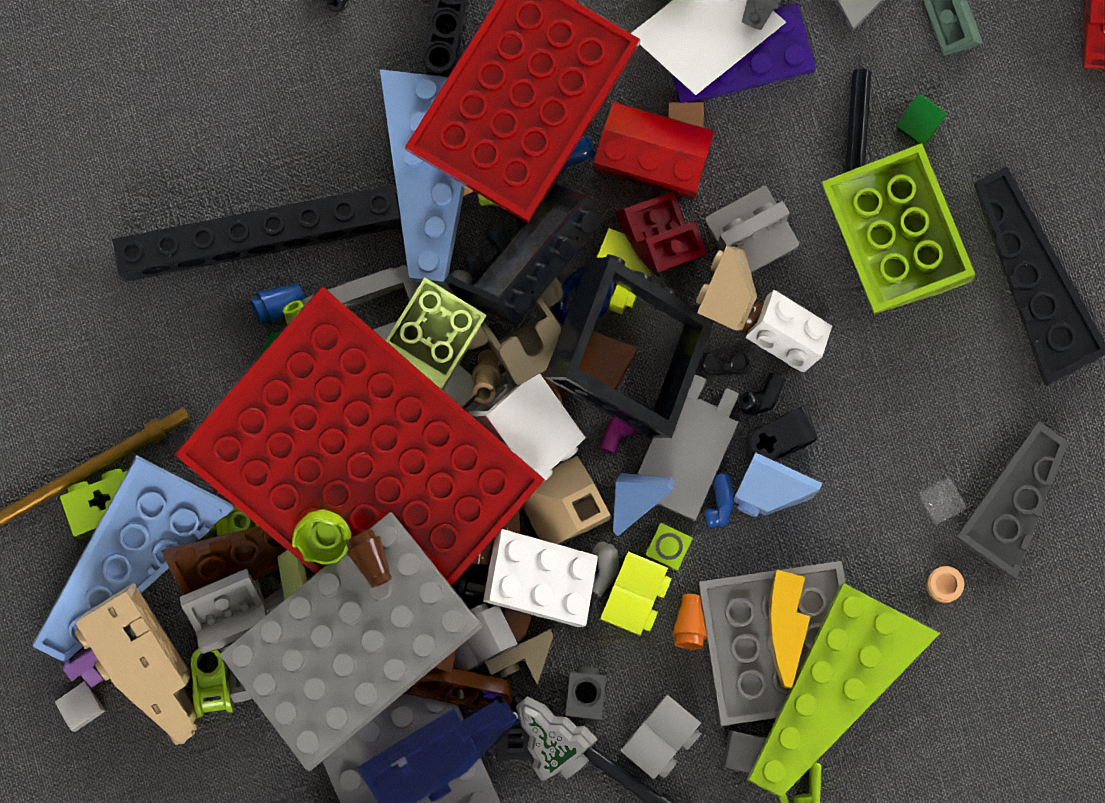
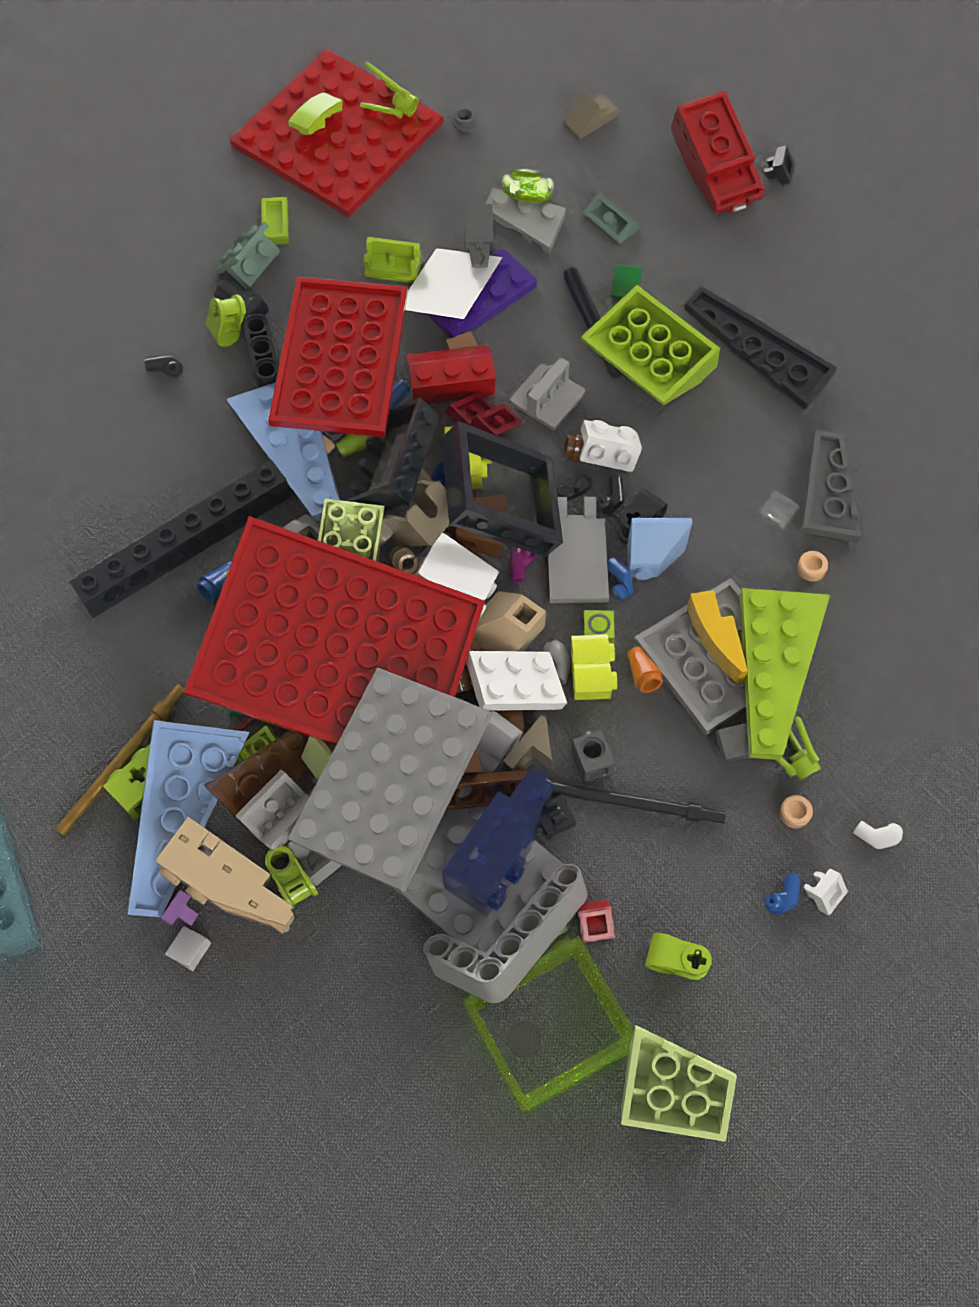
camera: 25 degrees left, 15 degrees down
lime hair [292,509,351,565] -> none
reddish brown cone [346,529,392,588] -> none
light grey rock [516,696,597,782] -> none
medium blue slope [613,473,676,536] -> none
light grey brick [620,695,701,779] -> none
tan slope [696,246,757,331] -> none

